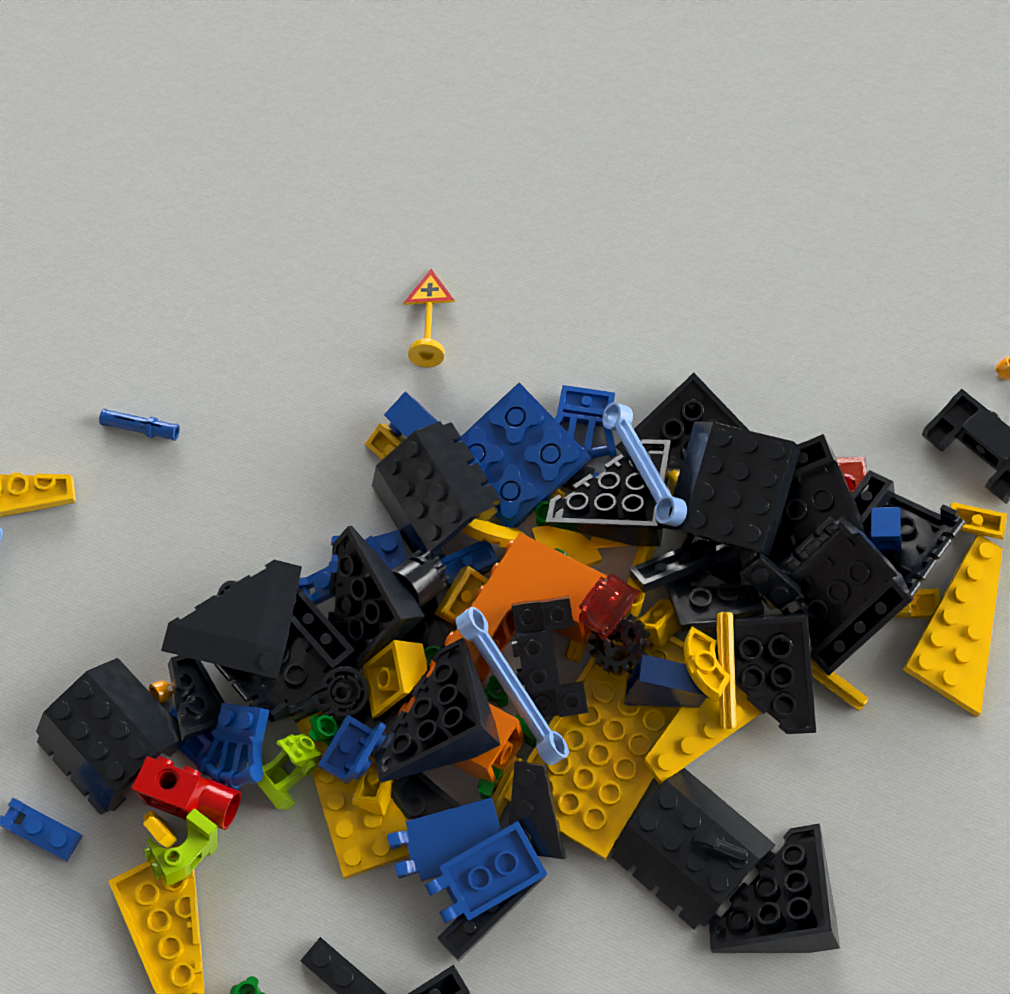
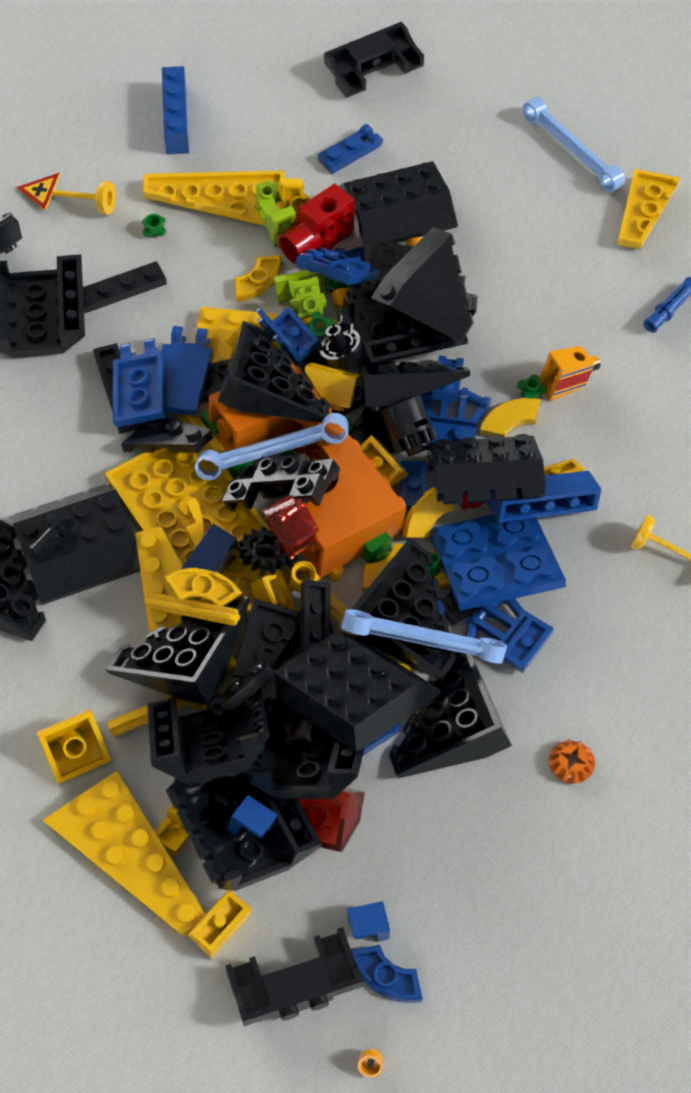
camera: 110 degrees right, 5 degrees down
none -> yellow slope [36,709,112,784]
none -> yellow slope [186,498,205,551]
none -> yellow tile [235,255,281,302]
none -> light orange hinge [331,288,349,308]
none -> blue panel [347,901,390,942]
none -> blue tile [351,945,423,1003]
none -> yellow tile [479,398,541,437]
none -> green plate [517,375,547,399]
none -> light orange torso [540,346,601,401]
none -> orange gear [549,738,596,784]

